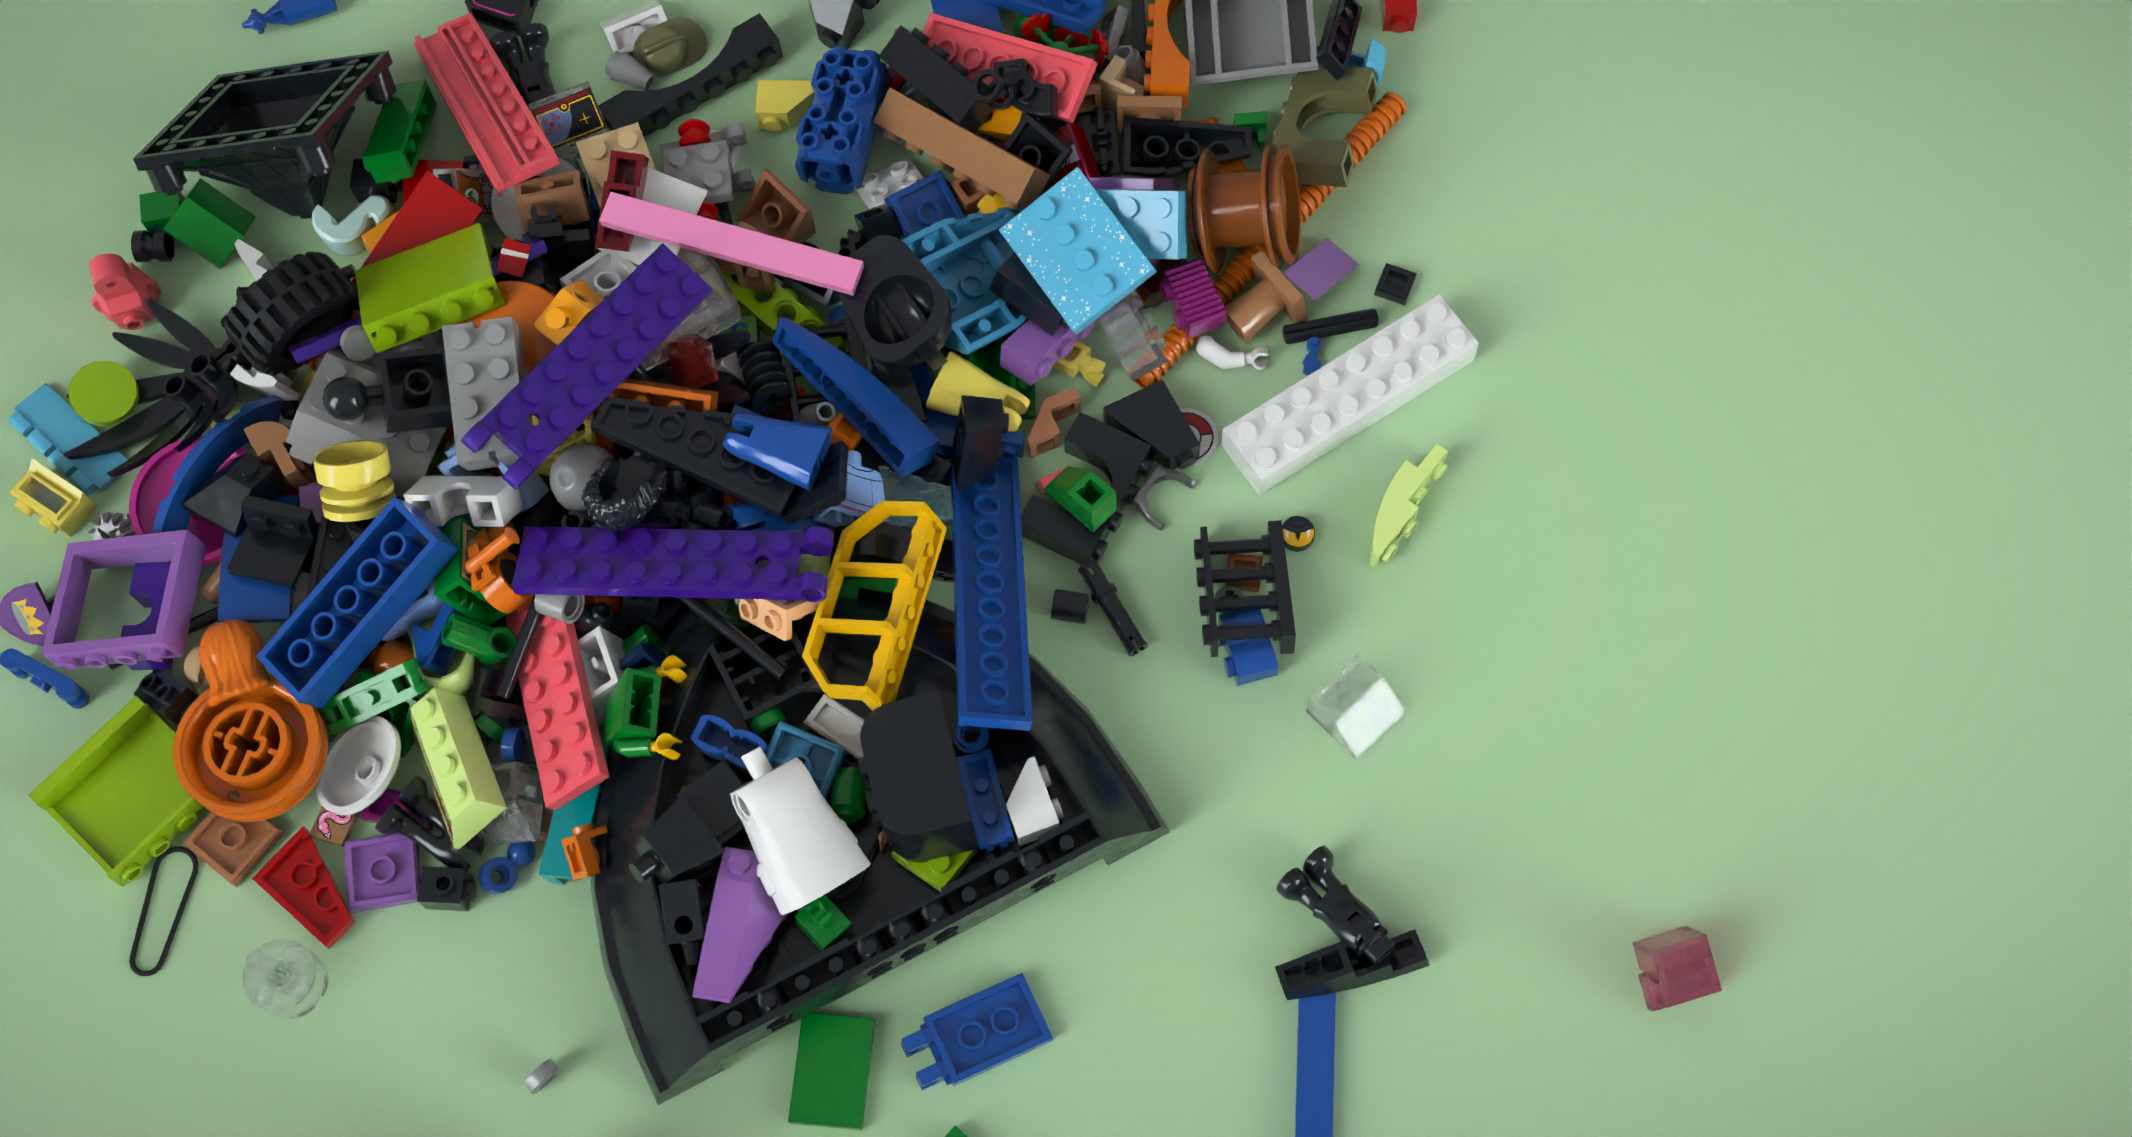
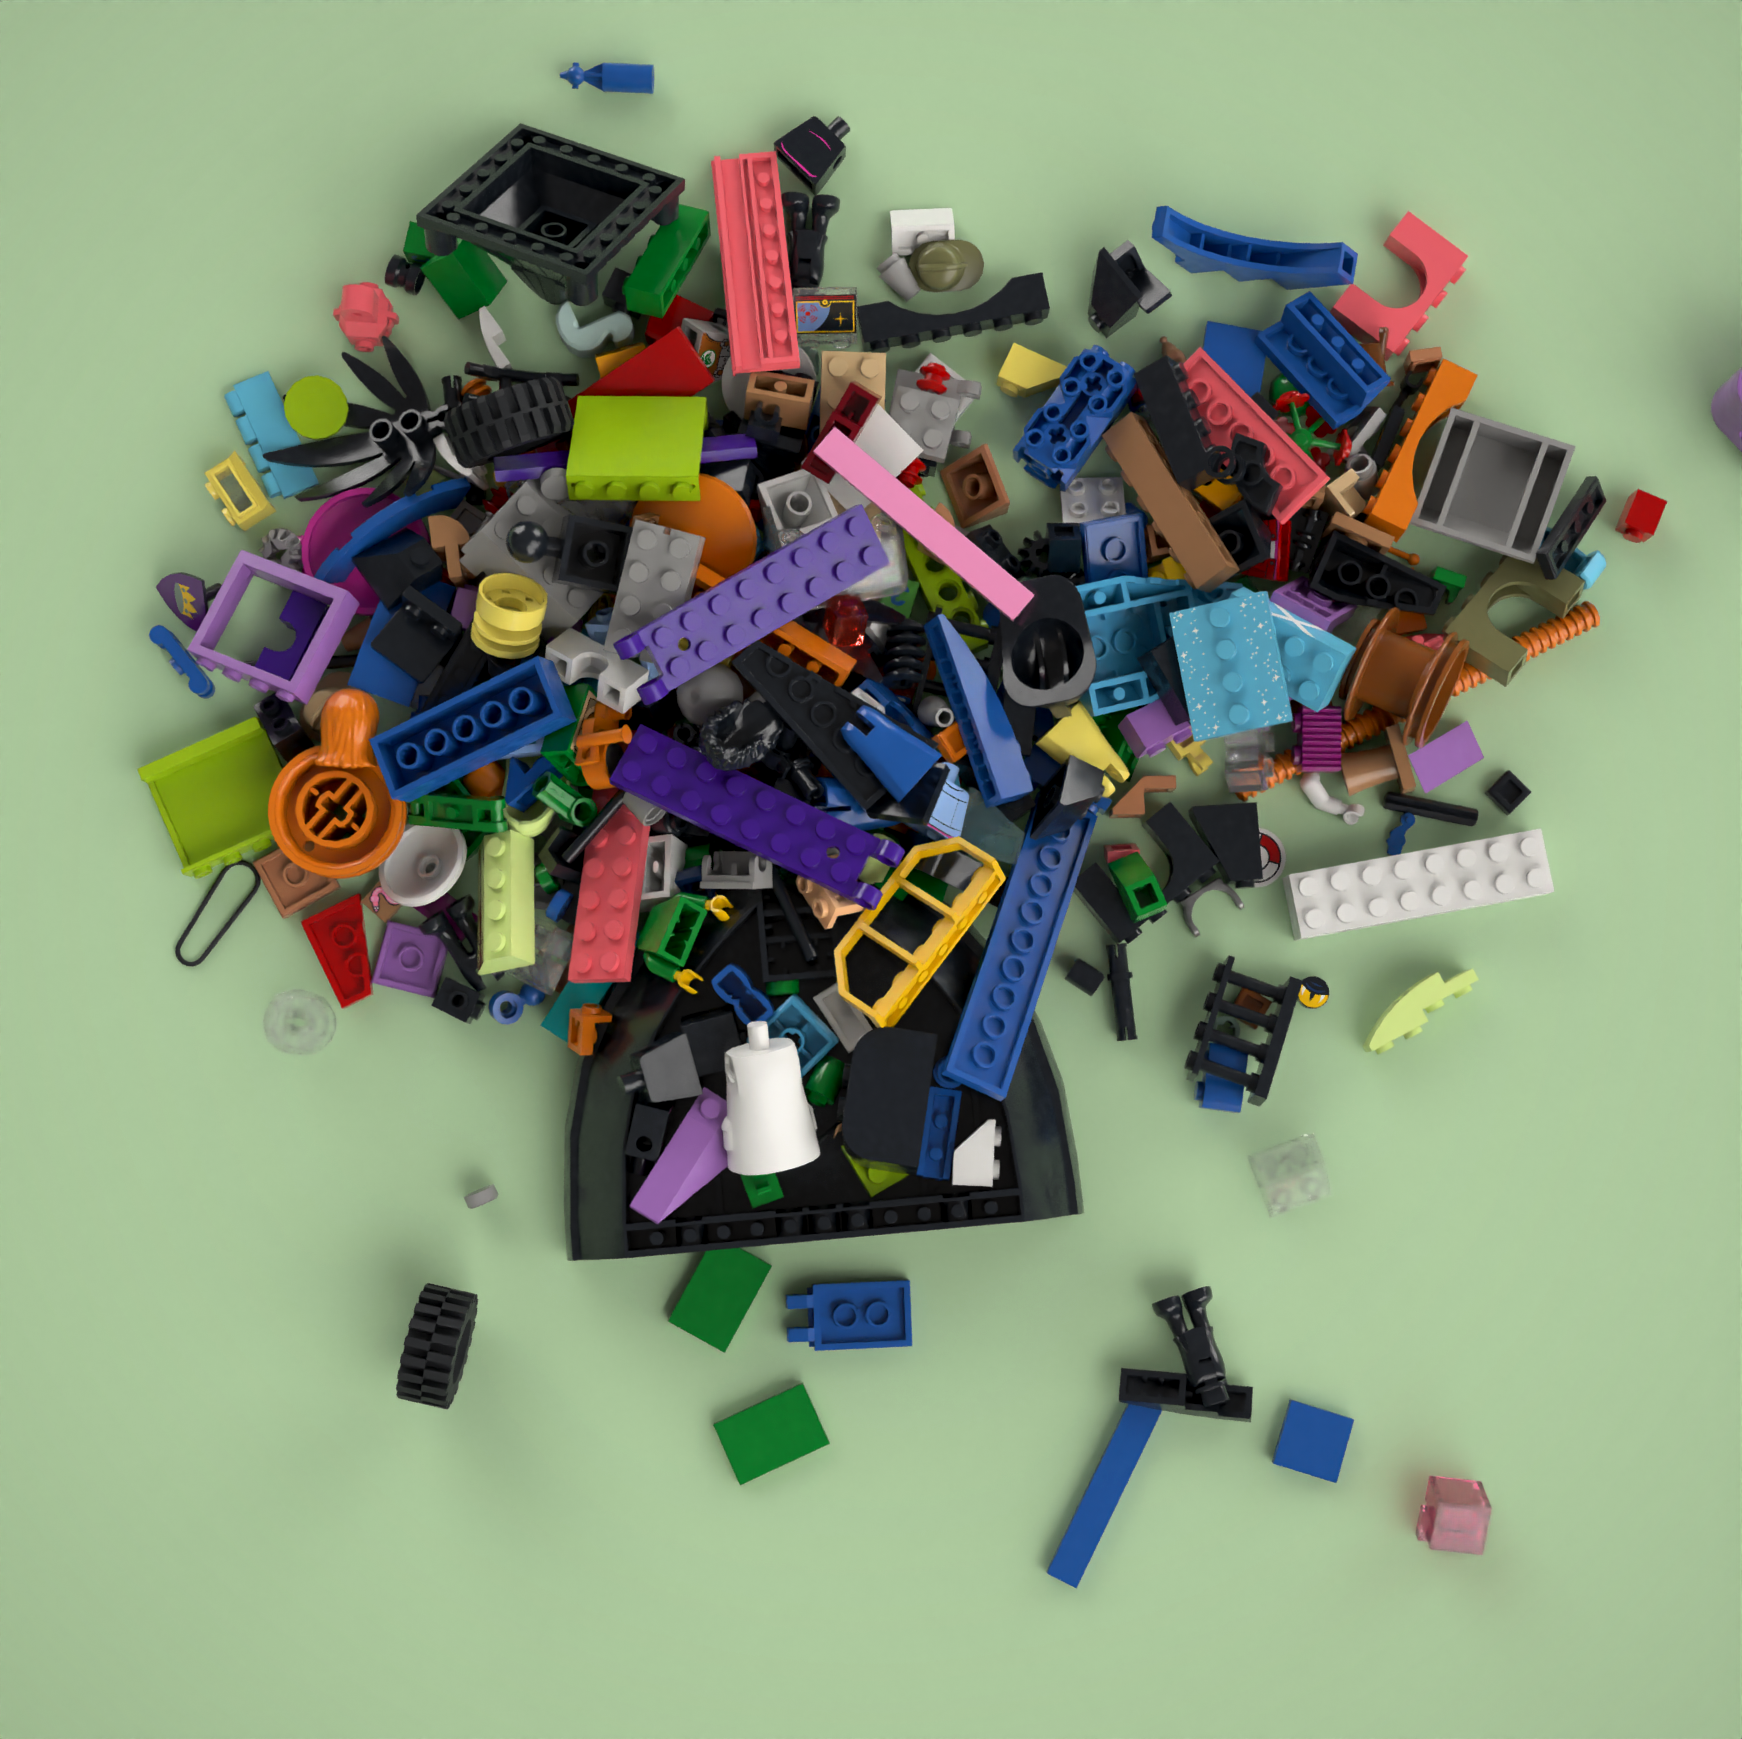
camera: 15 degrees right, 15 degrees up
red sticker [497,238,531,277] -> none
light orange torso [533,280,604,345] -> none
none -> light grey hinge [700,851,773,889]
none -> blue tile [1272,1399,1354,1483]

